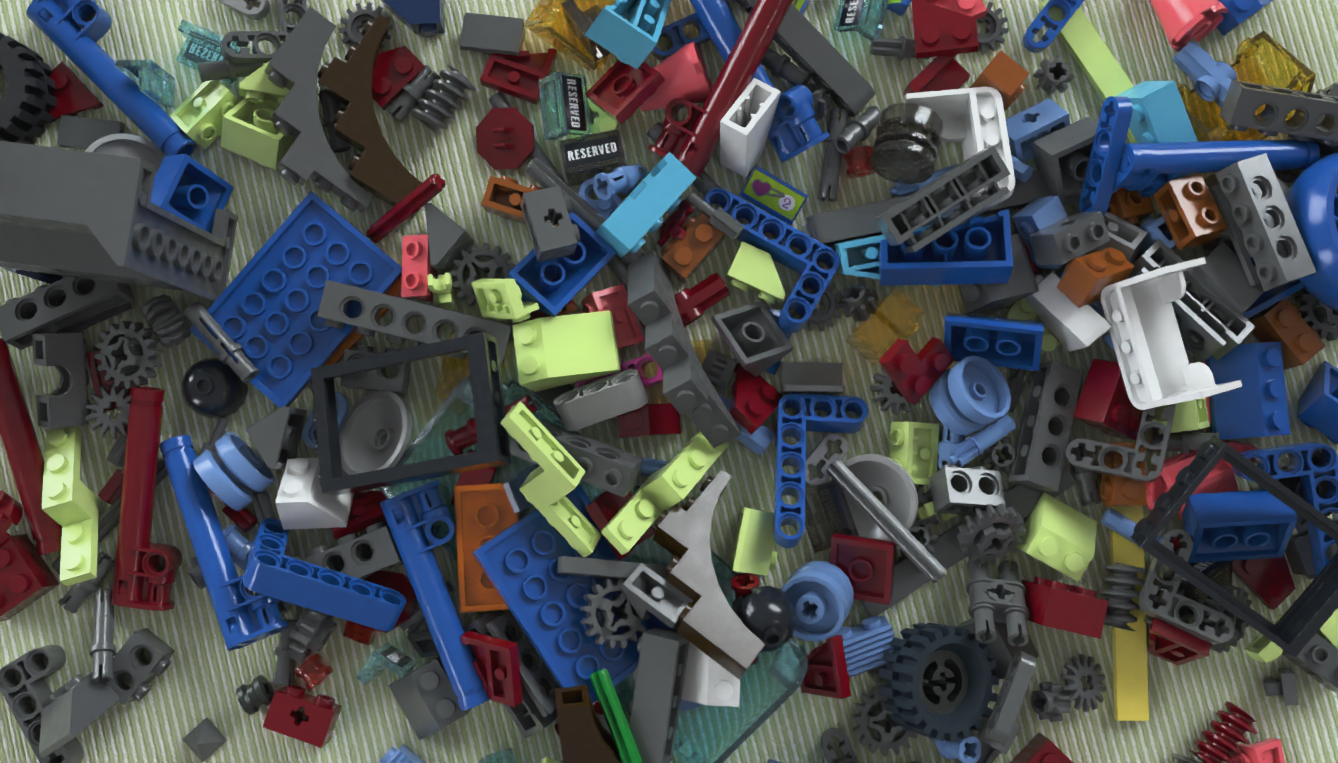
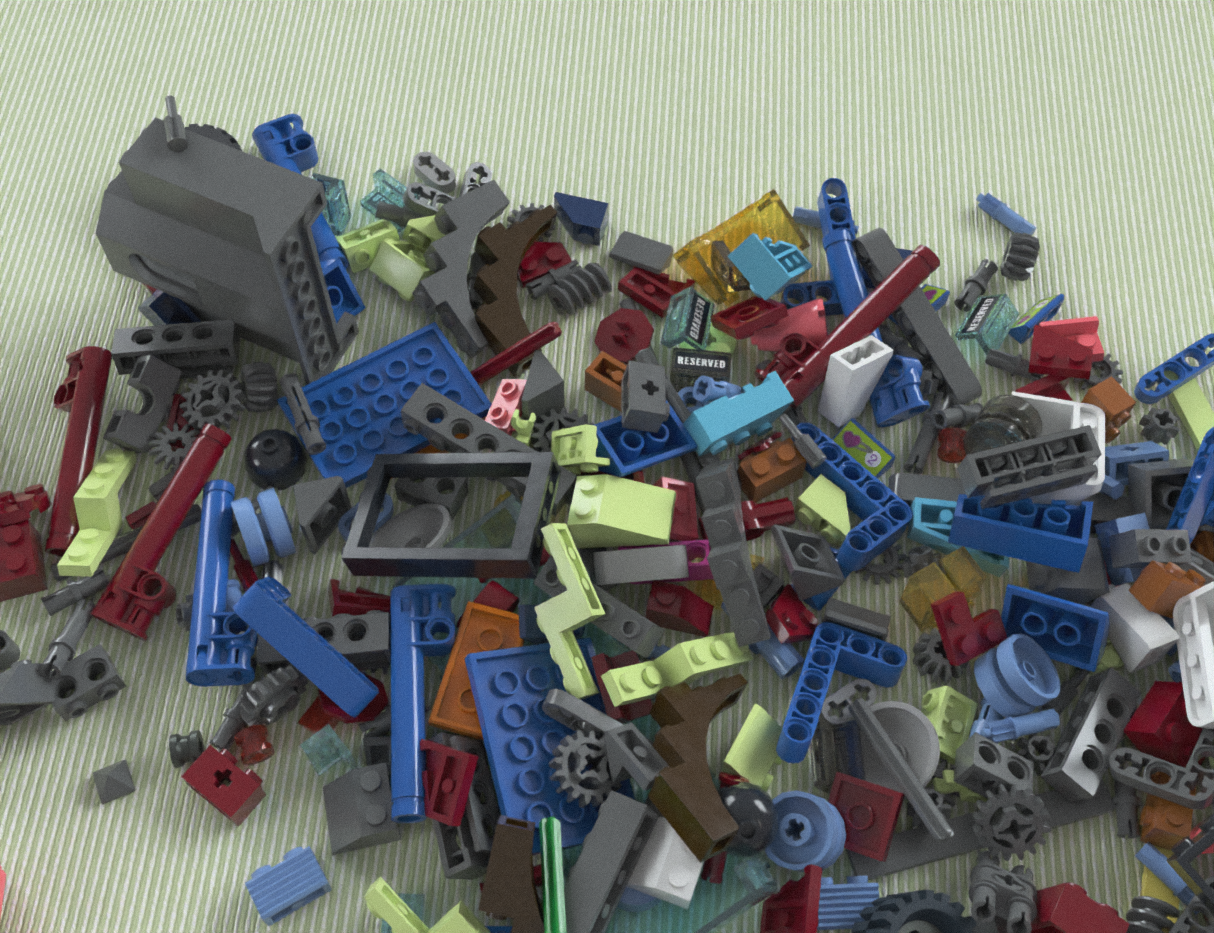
camera: 15 degrees right, 25 degrees down
white slope [275,458,354,530] -> none
yellowish green slope [1015,492,1097,582] -> none

